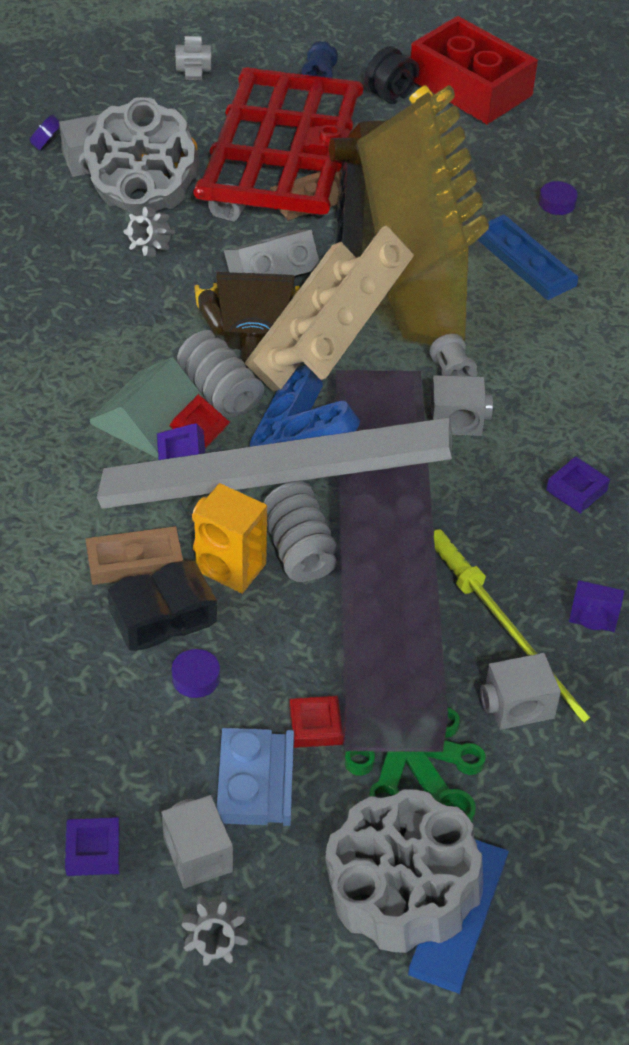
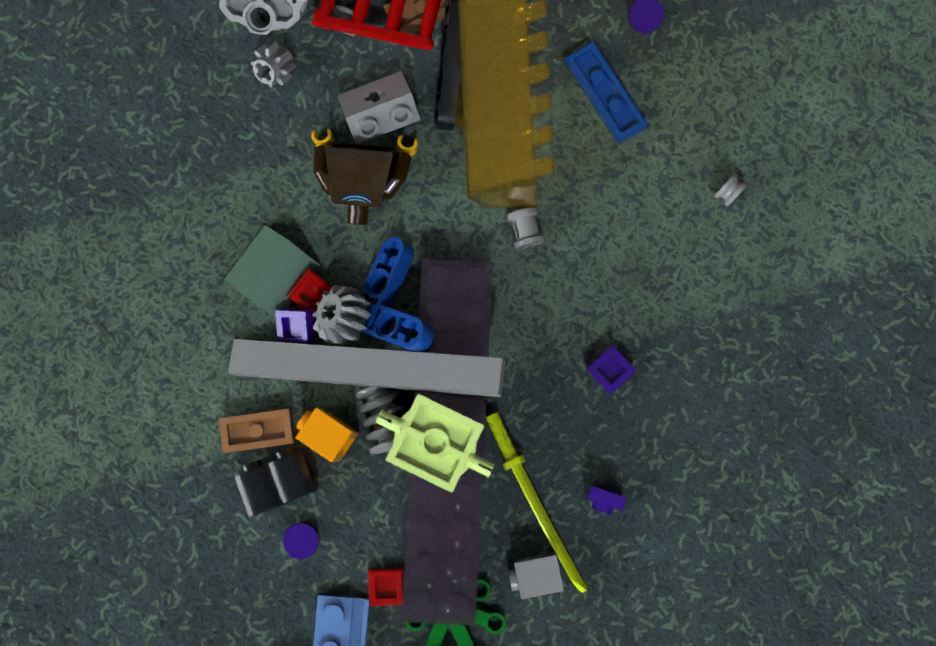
camera: 10 degrees right, 35 degrees up
light grey piece [177,330,264,418] -> none
tan fence [245,225,414,391] -> none
light grey brick [430,375,493,436] -> none
none -> light grey gear [312,285,371,346]
none -> yellowish green plate [375,394,495,493]

